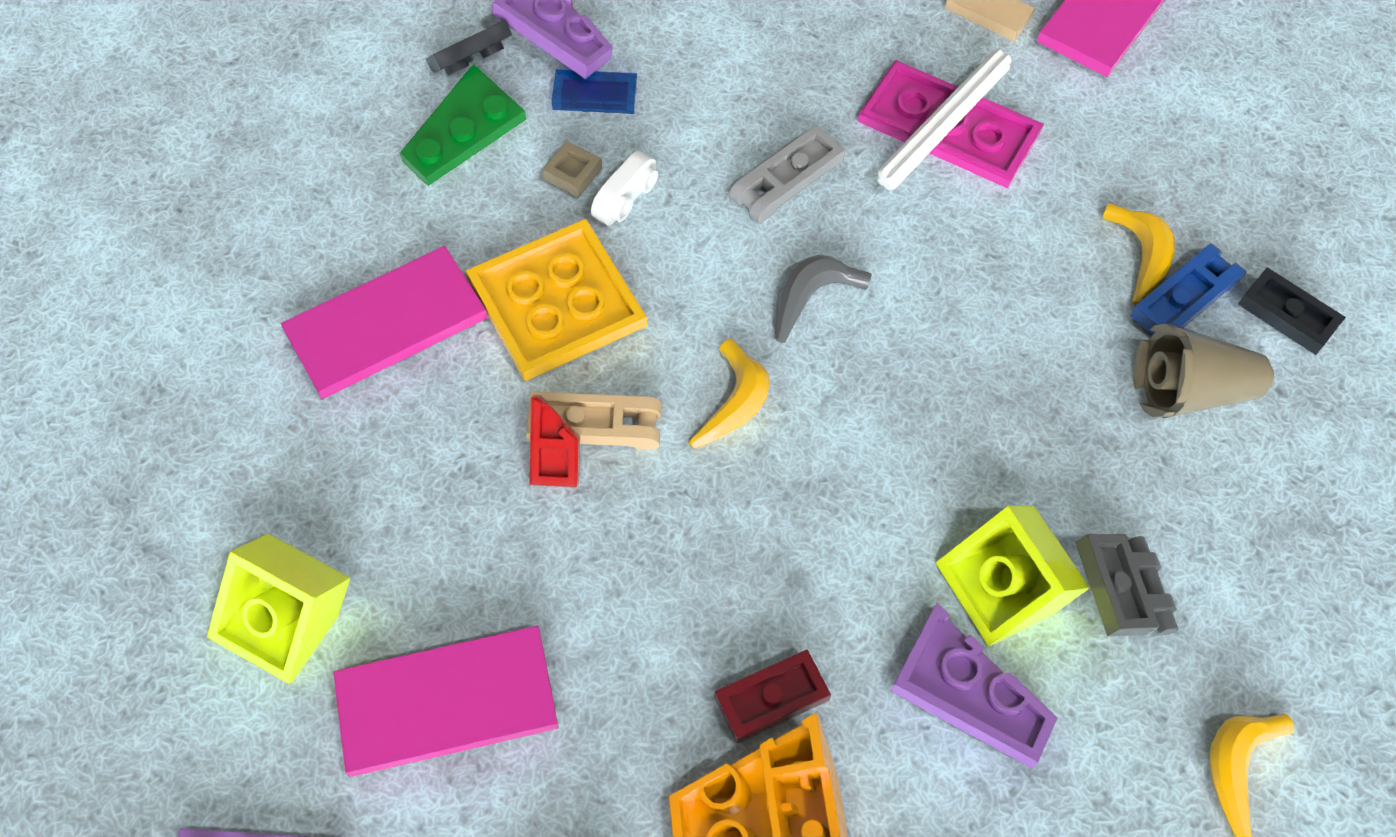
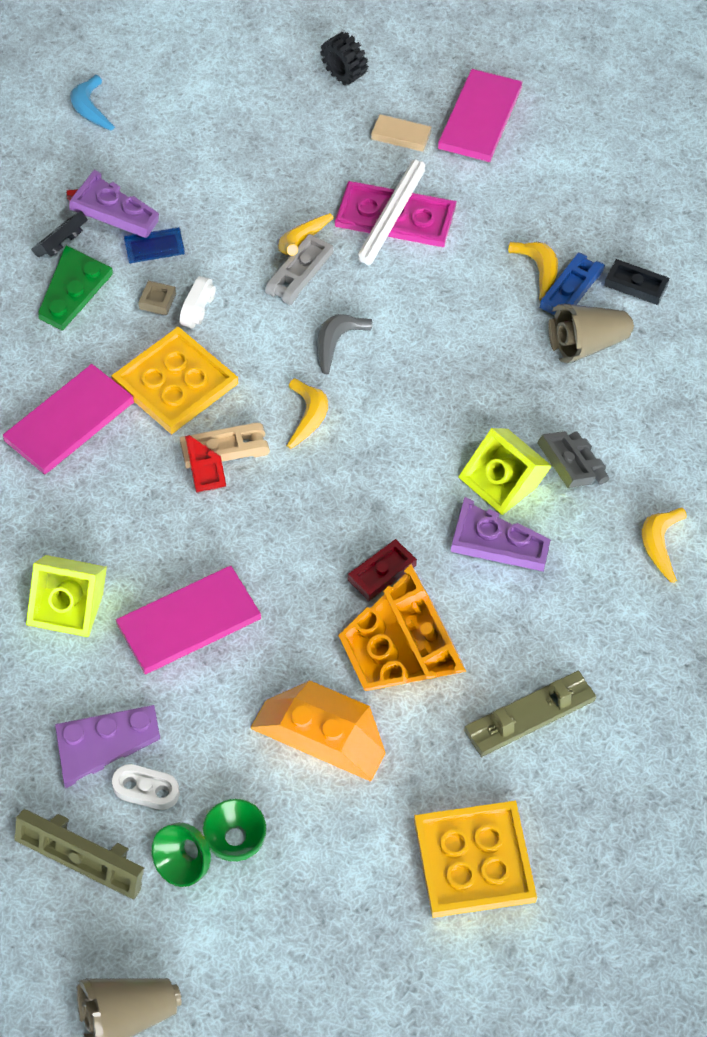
camera: 15 degrees left, 5 degrees down
none -> yellow piece [278,213,333,256]

